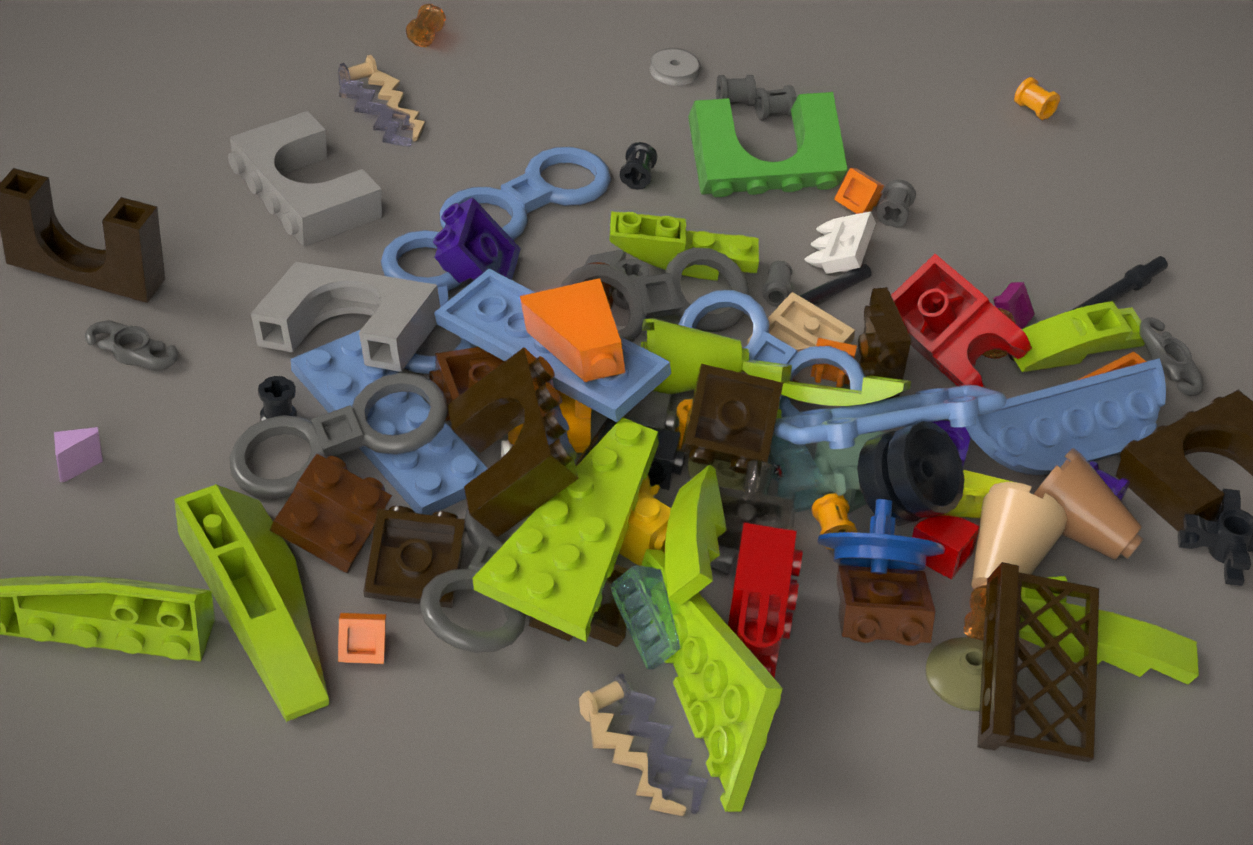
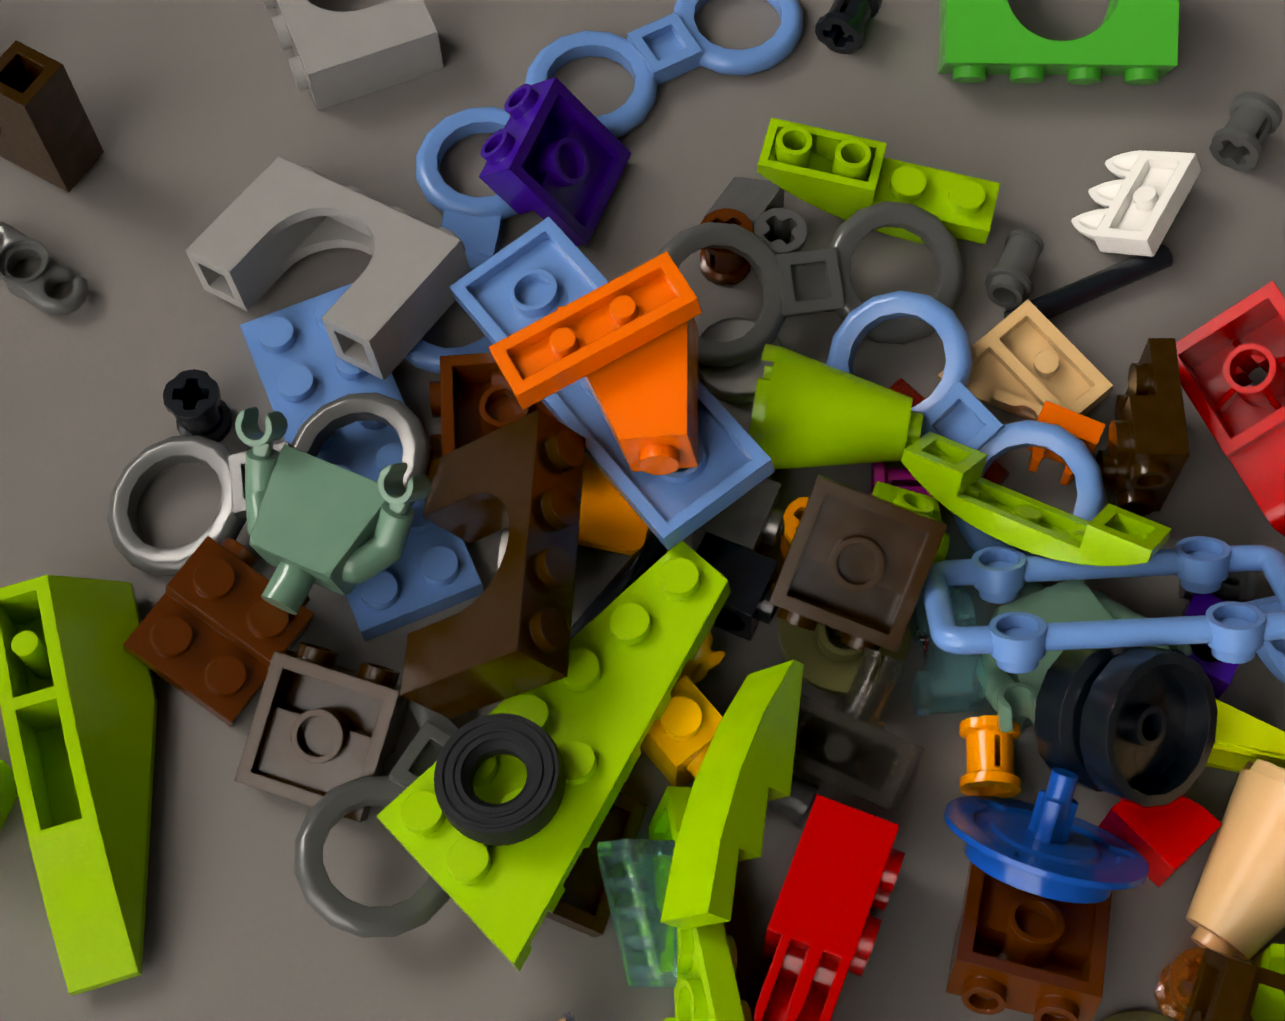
camera: 20 degrees right, 20 degrees up
orange tile [338,613,386,664] -> none
orange tile [834,168,884,214] -> none
none -> sand green torso [235,406,431,615]
none -> black tyre [434,713,566,846]
none -> orange plate [488,251,702,410]

